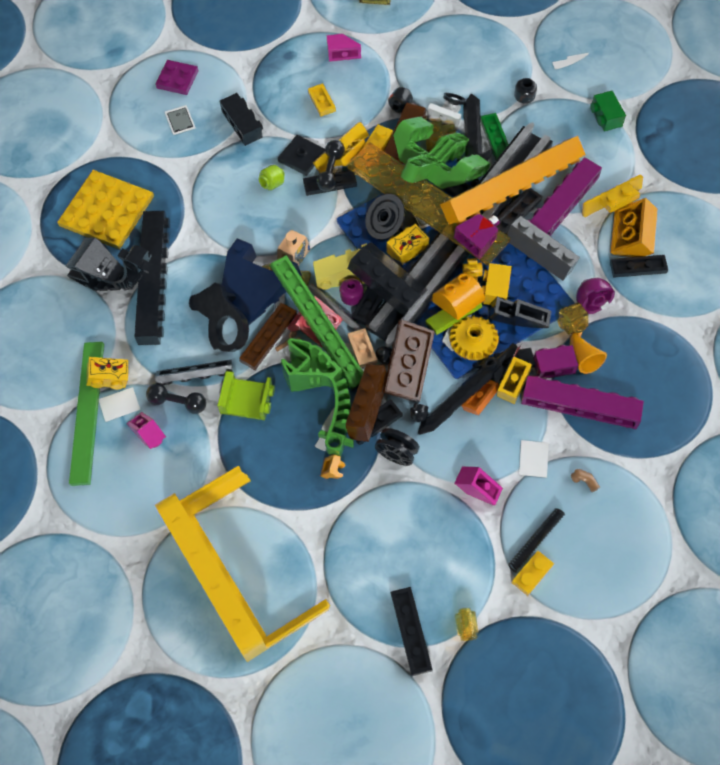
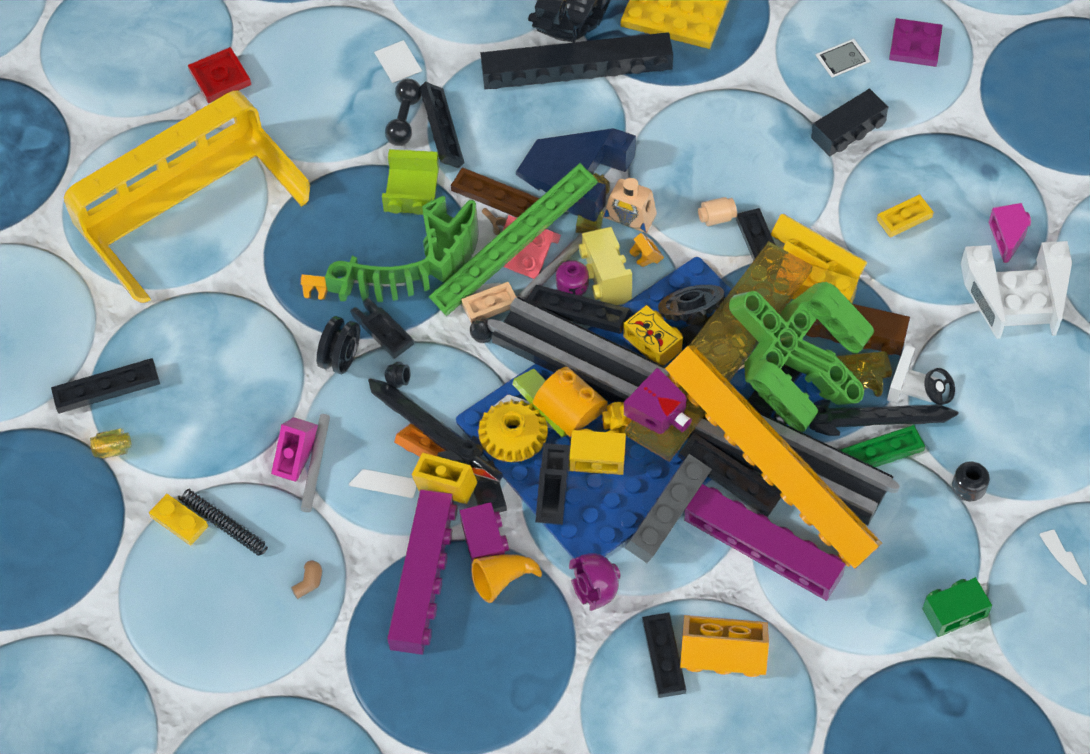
camera: 85 degrees right, 5 degrees down
bright green tile [69,341,104,486] -> none
yellow brick [86,357,128,390] -> none
dark pink slope [126,412,166,449] -> none
black animal [189,282,249,352] -> none
lime head [258,165,285,190] -> none
black plate [278,135,325,176] -> none
black piece [316,140,345,191] -> none
reddish brown brick [345,364,387,442] -> none
black slope [347,242,428,317] -> none
tile [383,319,435,403] -> none
black head [388,87,413,113] -> none
white sticker [519,440,549,478] -> none
clear yellow brick [558,302,589,335] -> none
yellow bracket [582,174,643,217] -> none
none -> red plate [188,47,252,104]
none -> light grey bar [301,414,330,512]
none -> white sticker [349,469,417,498]
none -> light orange tile [629,233,664,267]
none -> light nougat brick [698,197,737,226]
none -> white wedge [961,241,1072,339]

